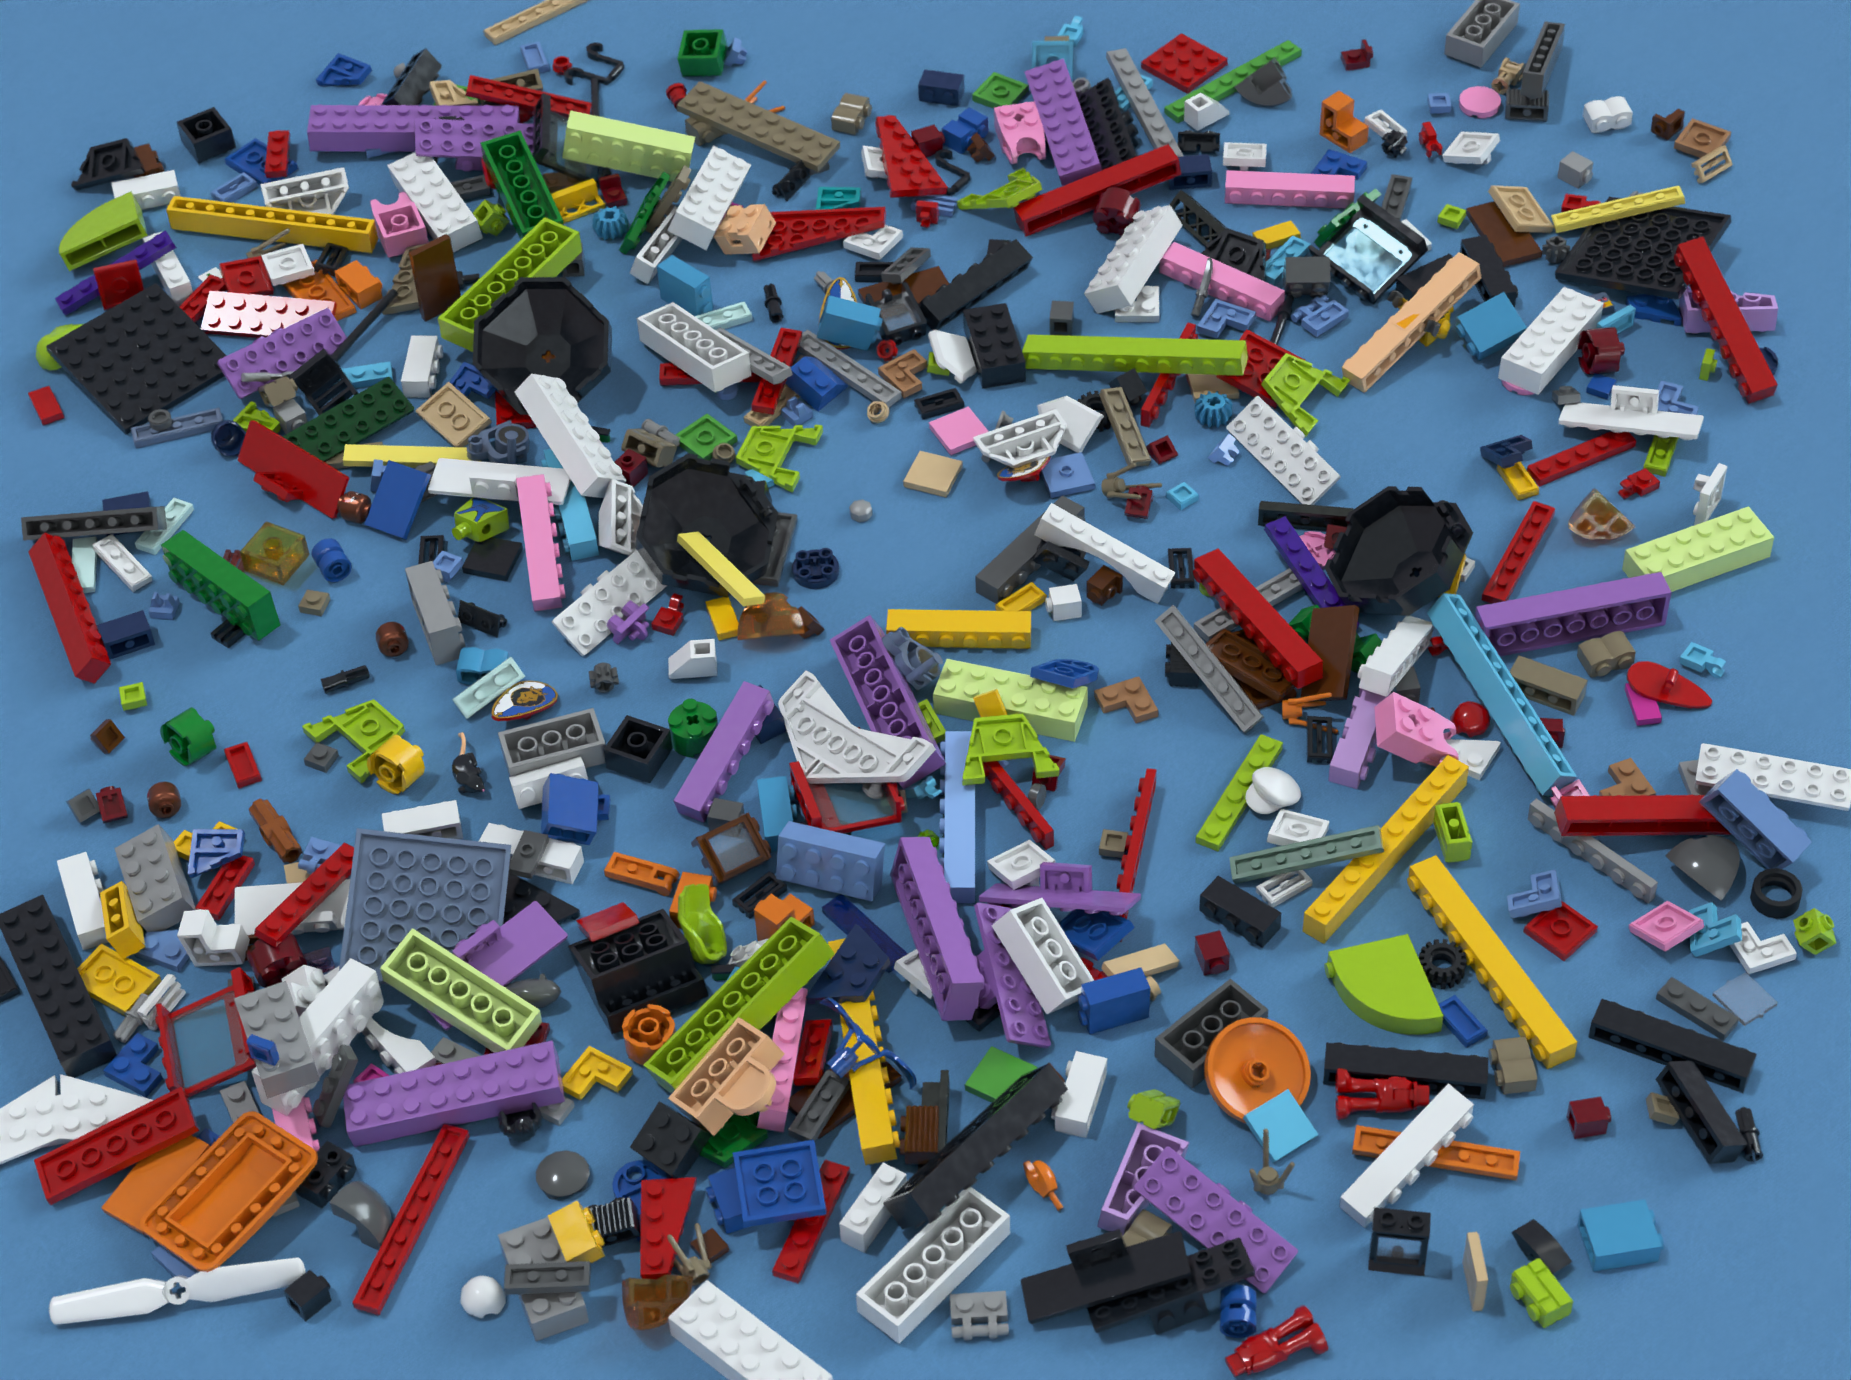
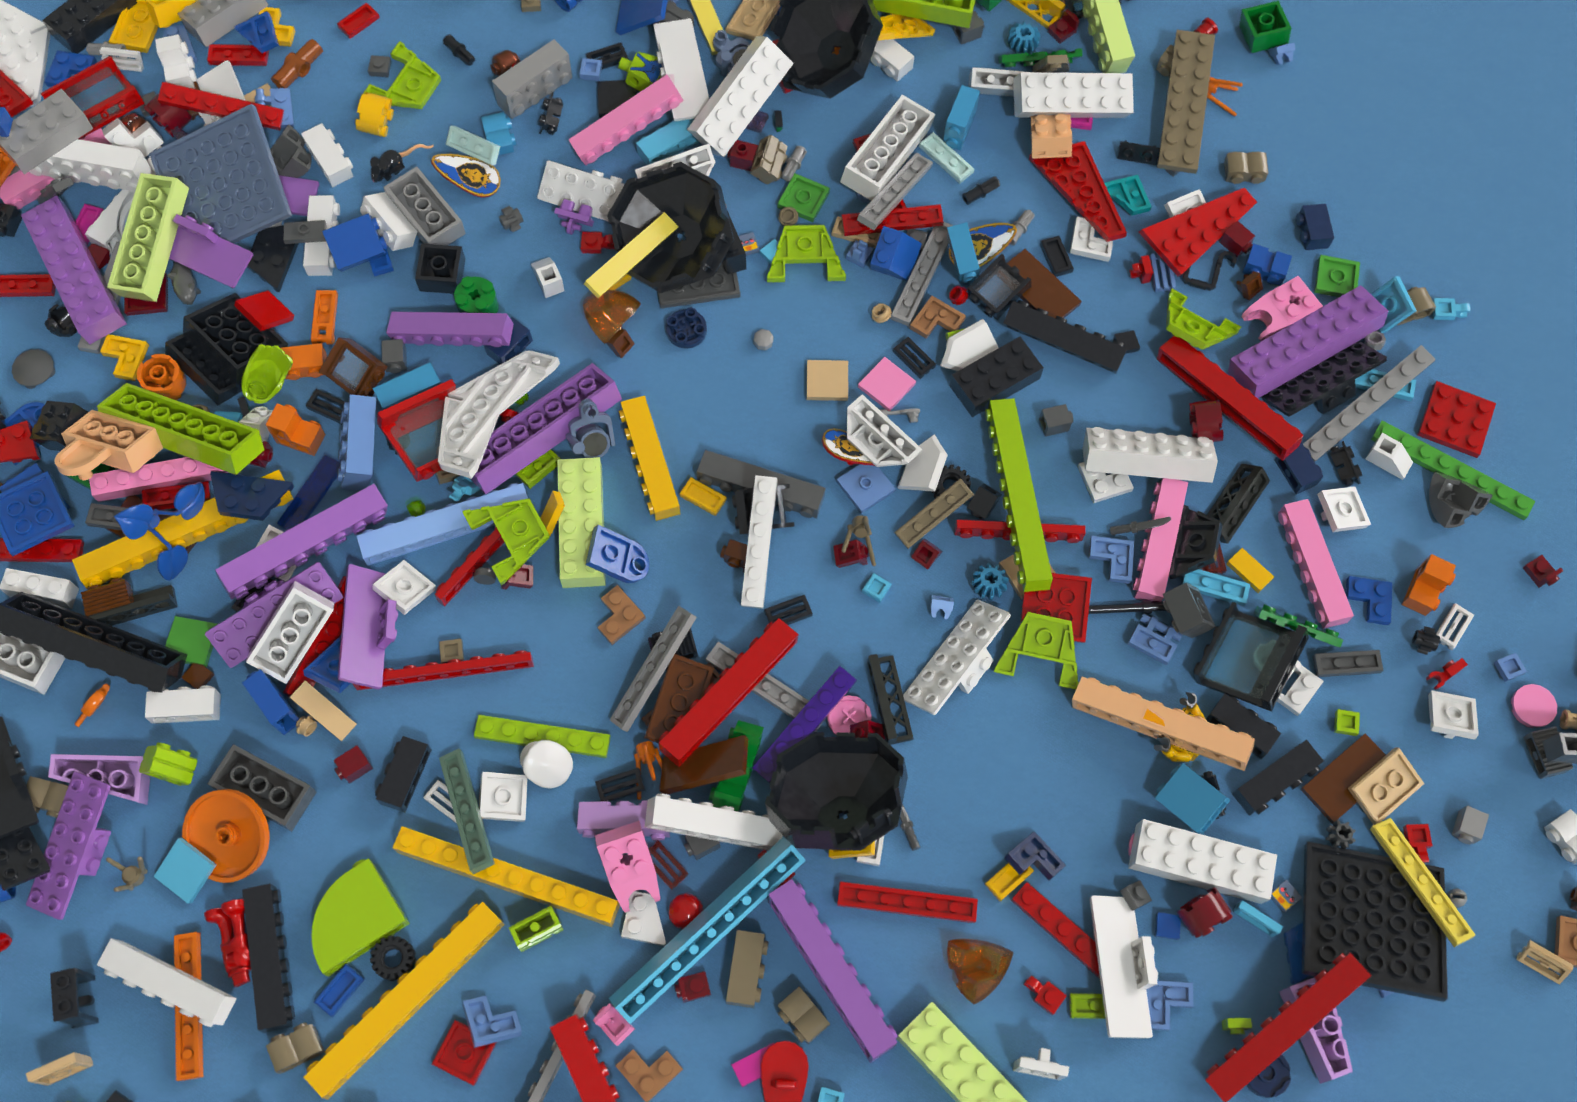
camera: 65 degrees right, 20 degrees up
dark grey plate [881,247,931,284] -> none
white brick [1045,584,1082,621] -> none

